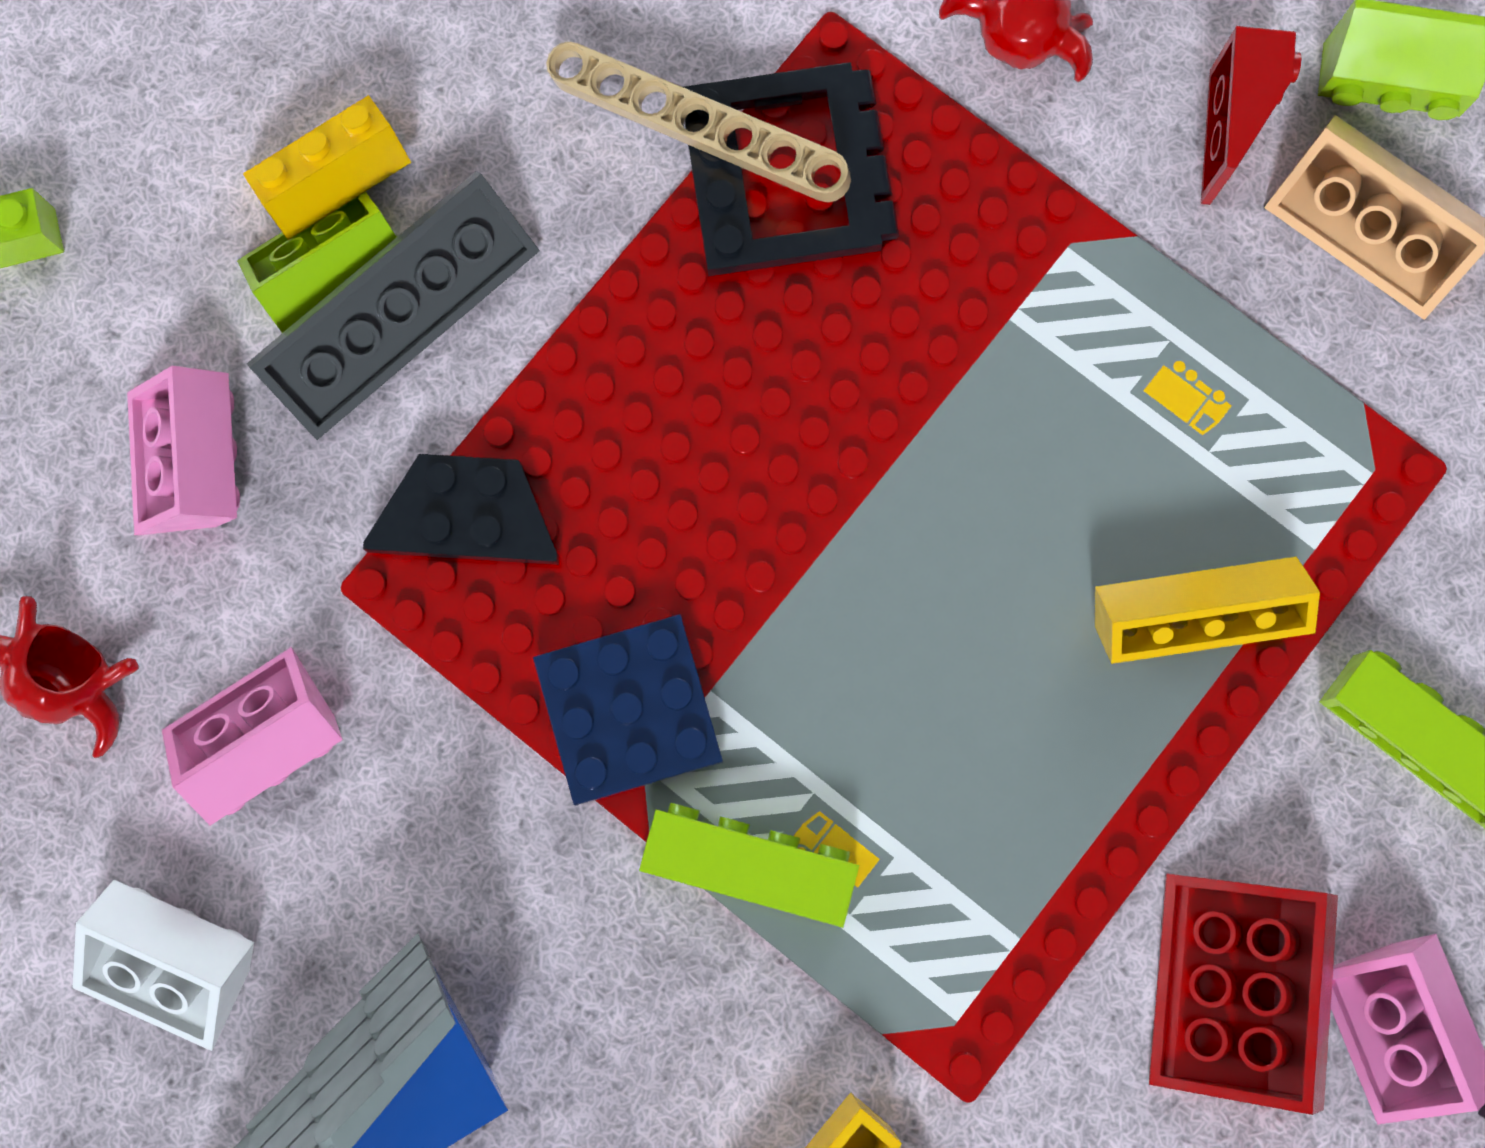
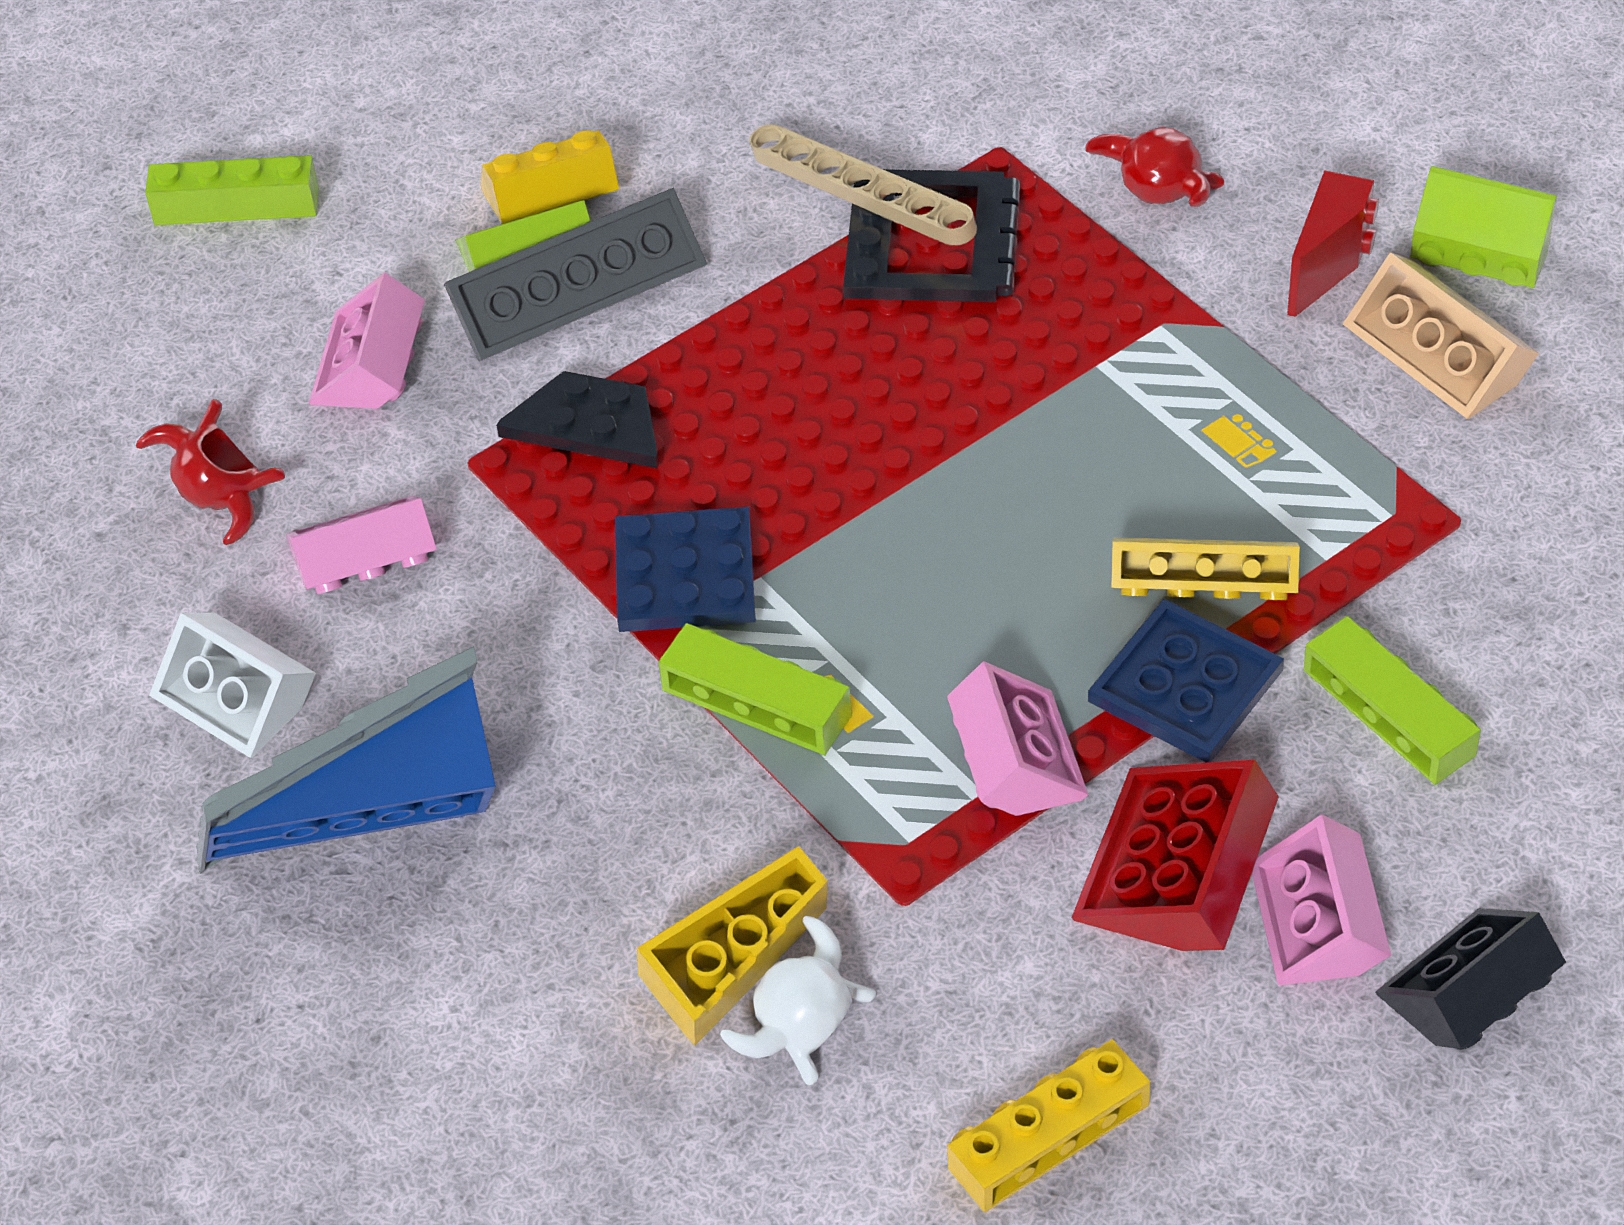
camera: 15 degrees right, 30 degrees down
none -> bright pink slope [947,661,1088,816]
none -> dark blue plate [1088,599,1284,763]

